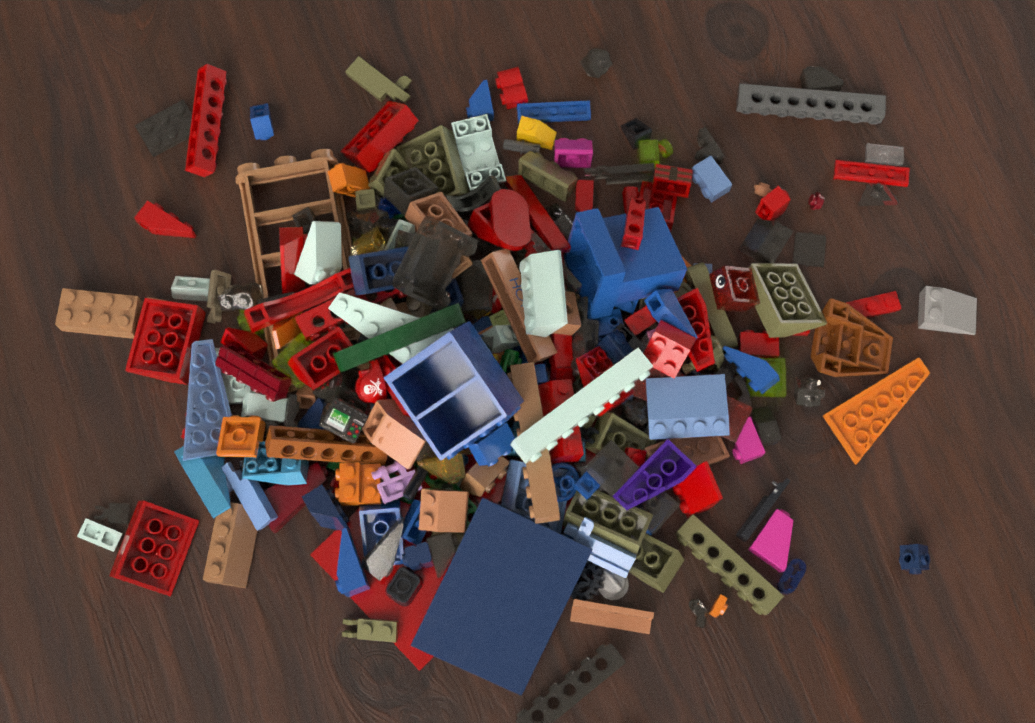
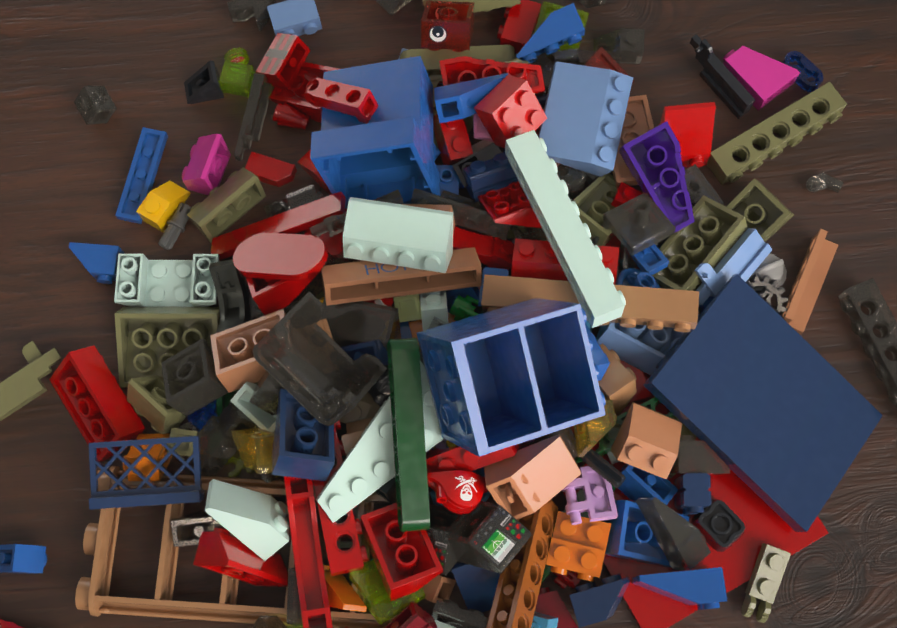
camera: 70 degrees left, 0 degrees up
red brick [495,67,528,110] -> none
orange plate [708,594,728,618] -> none
dark pink slope [732,417,766,464] -> none
none -> dark blue fence [89,436,204,510]

